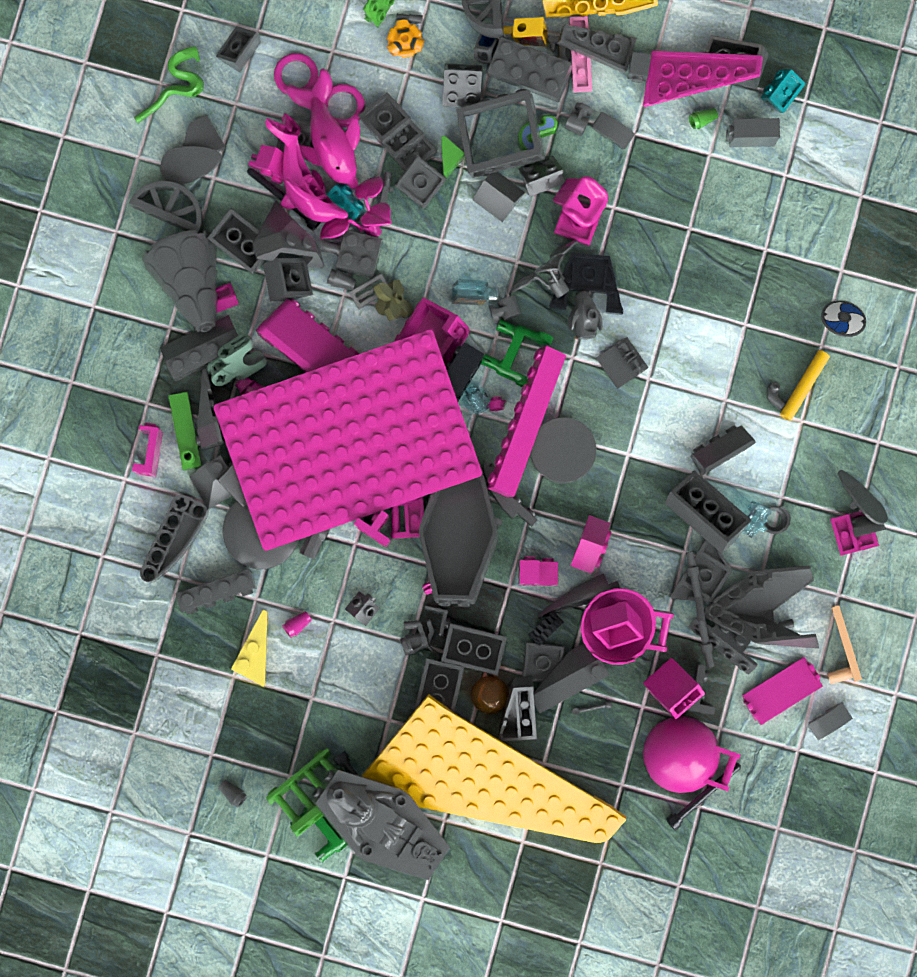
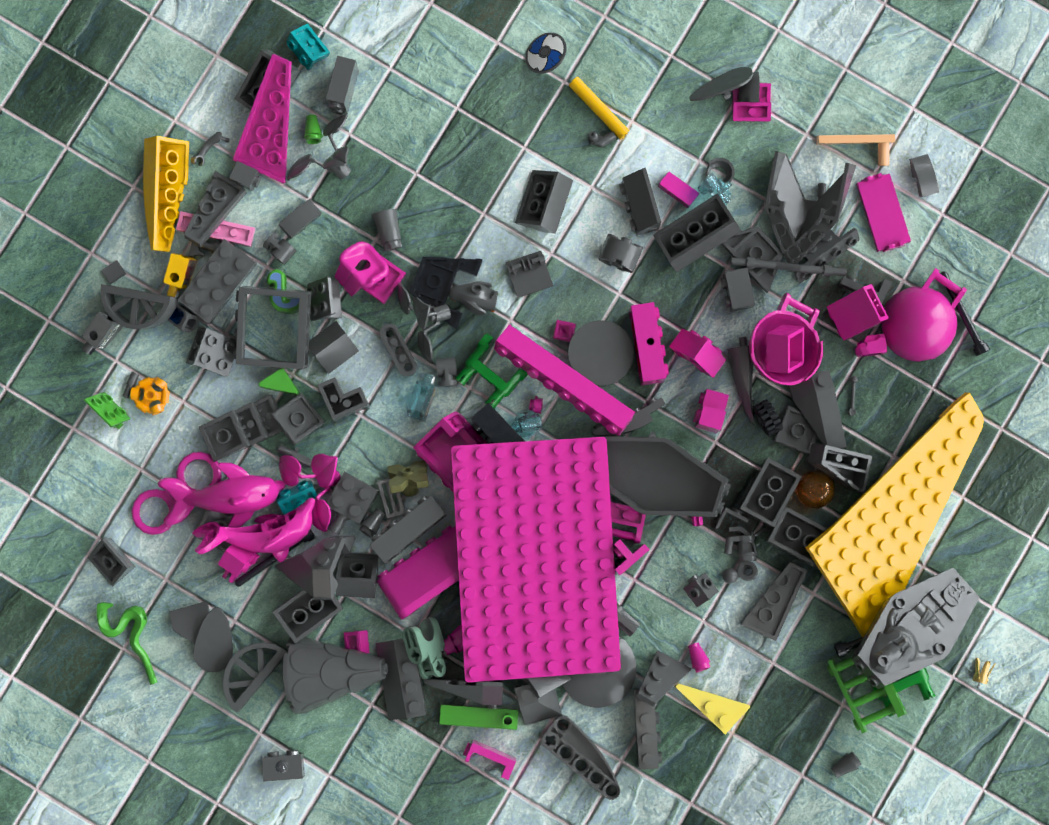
camera: 70 degrees left, 0 degrees up
none -> dark grey piece [191,132,230,166]
none -> dark grey piece [262,750,305,782]
none -> dark grey plant [287,113,351,181]
none -> dark grey brick [318,377,370,422]
none -> dark grey brick [370,496,447,564]
none -> dark grey plant [371,209,402,251]
none -> dark grey plate [380,324,417,377]
none -> dark grey slope [515,170,573,234]
none -> dark pink tile [553,320,576,342]
none -> dark grey brick [599,234,643,273]
none -> dark pink brick [629,302,669,386]
none -> dark grey wing [636,650,692,706]
none -> dark pink slope [658,172,700,209]
none -> dark grey brick [721,268,755,312]
none -> dark grey plate [722,561,758,584]
none -> dark grey wing [740,562,808,641]
none -> dark pink rock [855,334,887,357]
none -> pearl gold piece [972,658,996,688]

